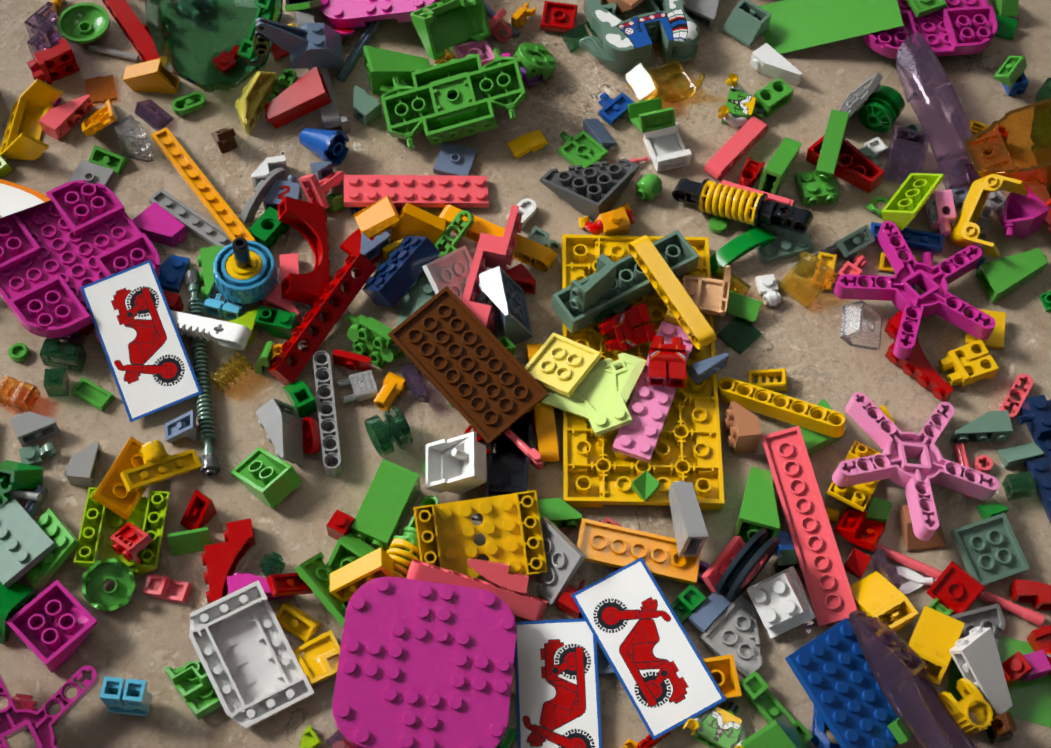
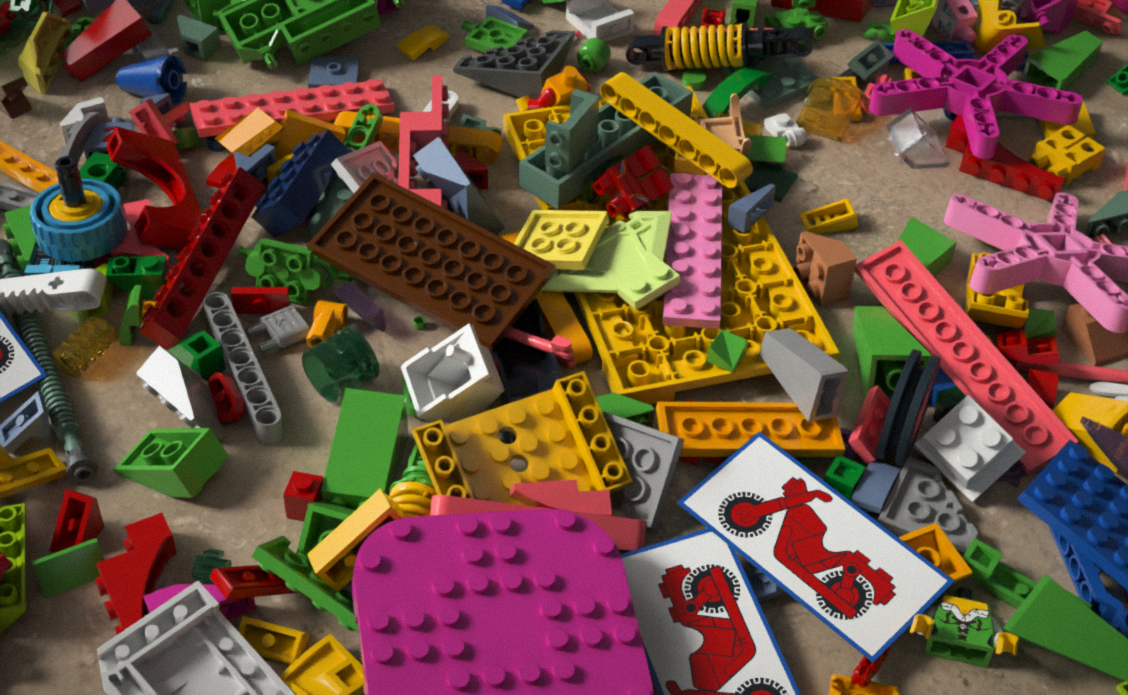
camera: 15 degrees left, 15 degrees down
coral slope [142,574,192,604] -> none
red brick [557,580,585,619] -> none
red hips [647,336,687,388] -> none
yellow beam [718,377,845,438] -> none
slope [871,549,901,590] -> none

